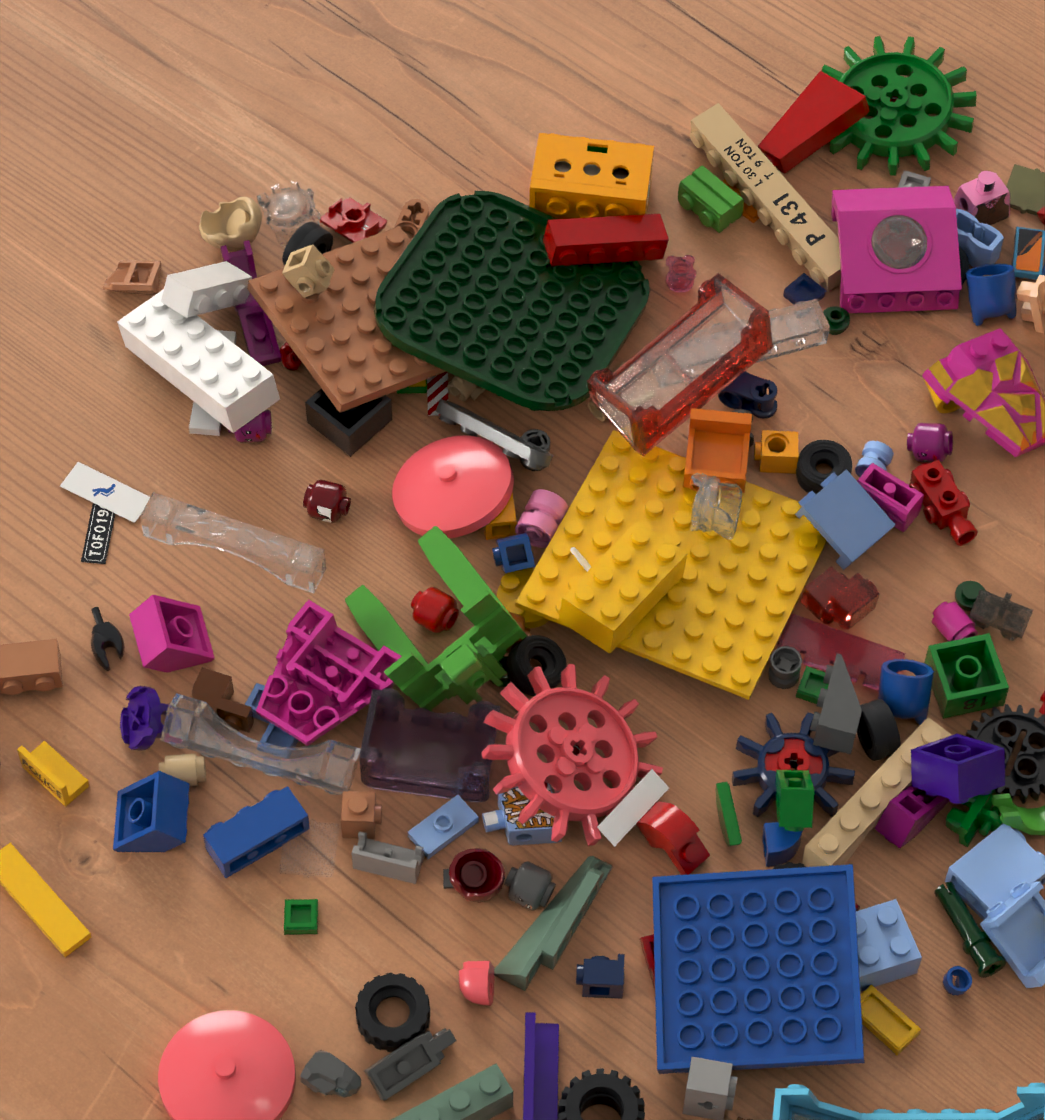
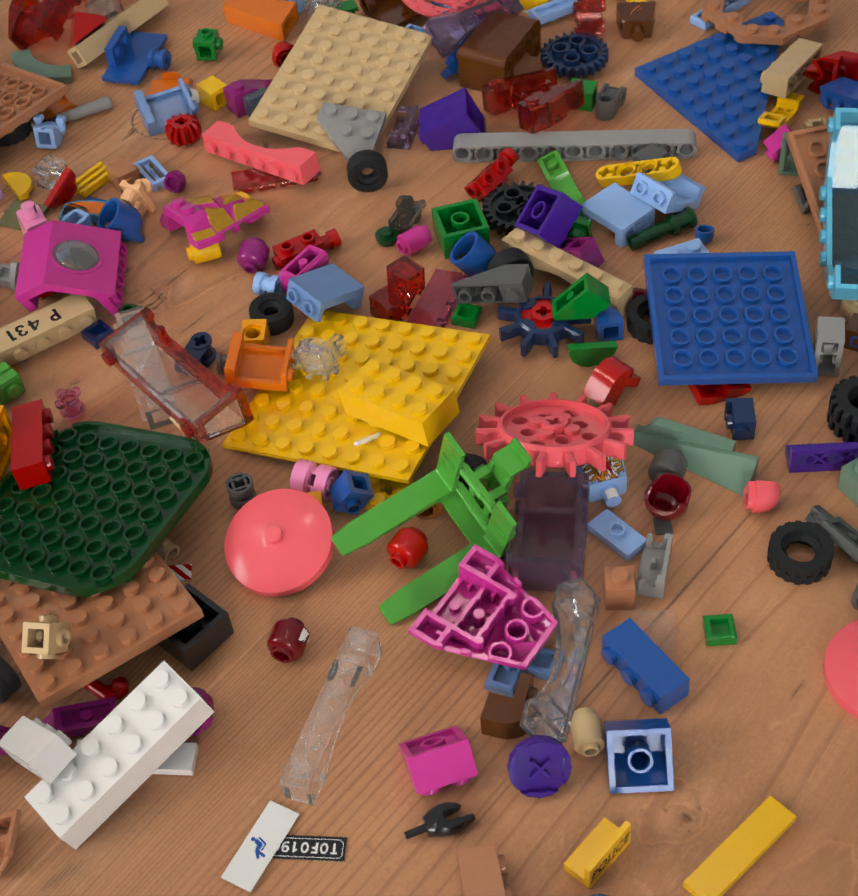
camera: 85 degrees left, 10 degrees down
dark grey piece [436,399,554,471] -> none
white sticker [597,769,669,847] -> none
dark grey wheel [768,646,802,689] -> none

